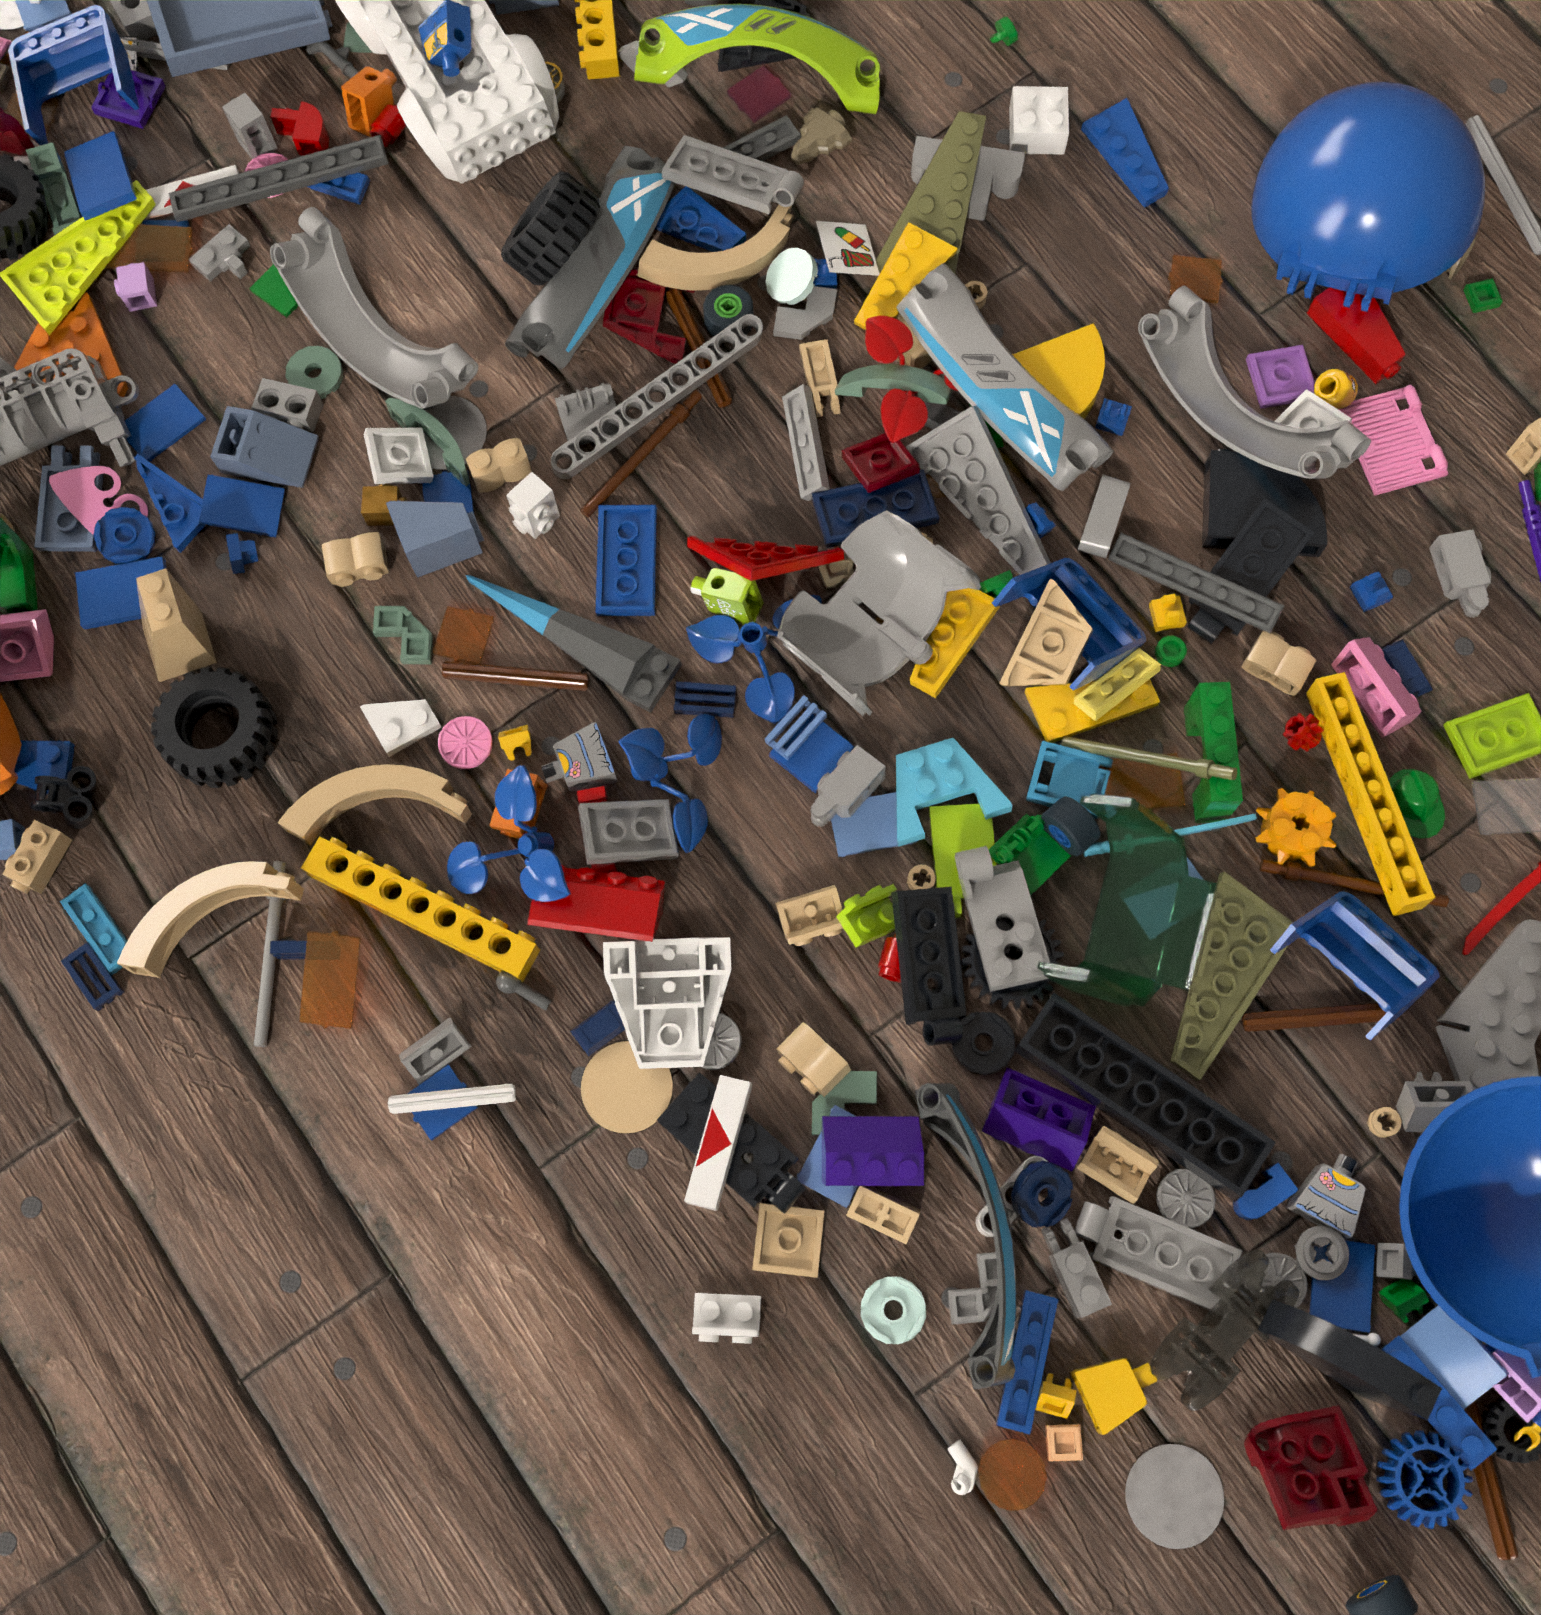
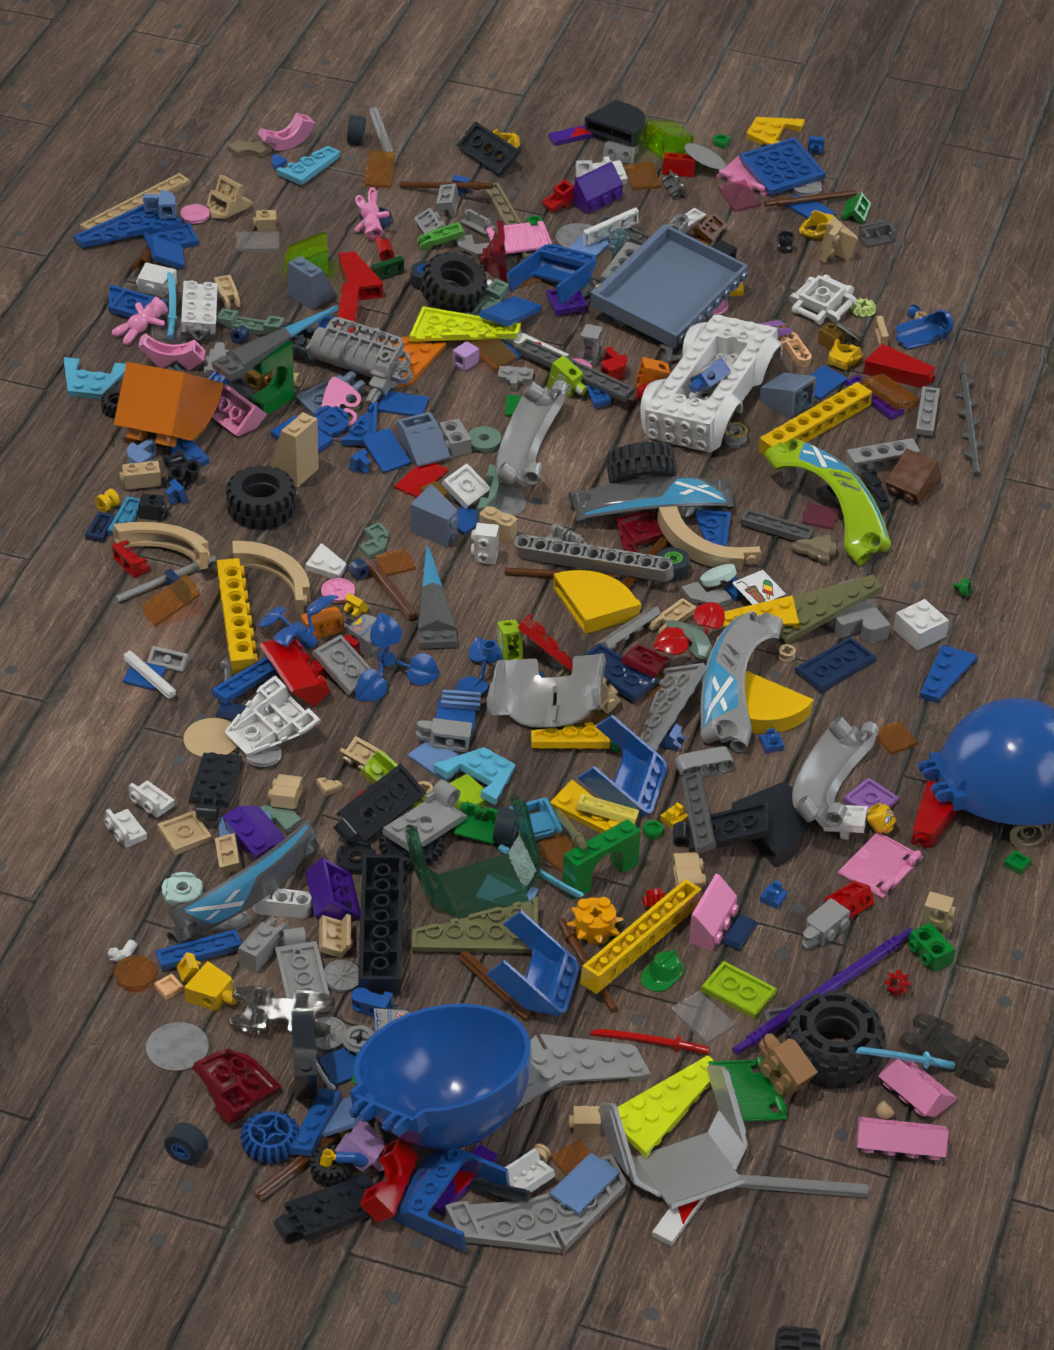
camera: 50 degrees right, 30 degrees down
tan brick [322,532,389,587] -> none
blue tile [596,505,657,616] -> none
light grey hinge [662,135,804,214] -> none
dark blue tile [674,682,736,718] -> none
white tile [684,1075,752,1211] -> none
tan wing [999,579,1093,687] -> none
dark blue tile [1011,1161,1073,1228] -> none
none -> yellow wheel [94,488,120,513]
none -> red hinge [112,540,150,578]
none -> white bracket [129,781,175,818]
none -> black brick [138,493,167,521]
none -> blue tile [165,479,188,505]
none -> blue plate [212,656,278,704]
none -> tan tile [316,778,343,796]
none -> dark blue piece [349,559,369,579]
none -> red piece [394,463,448,498]
none -> lime torso [547,355,587,398]
none -> yellow brick [553,570,641,634]
none -> dark blue tile [795,636,876,693]
none -> red bracket [824,880,874,919]

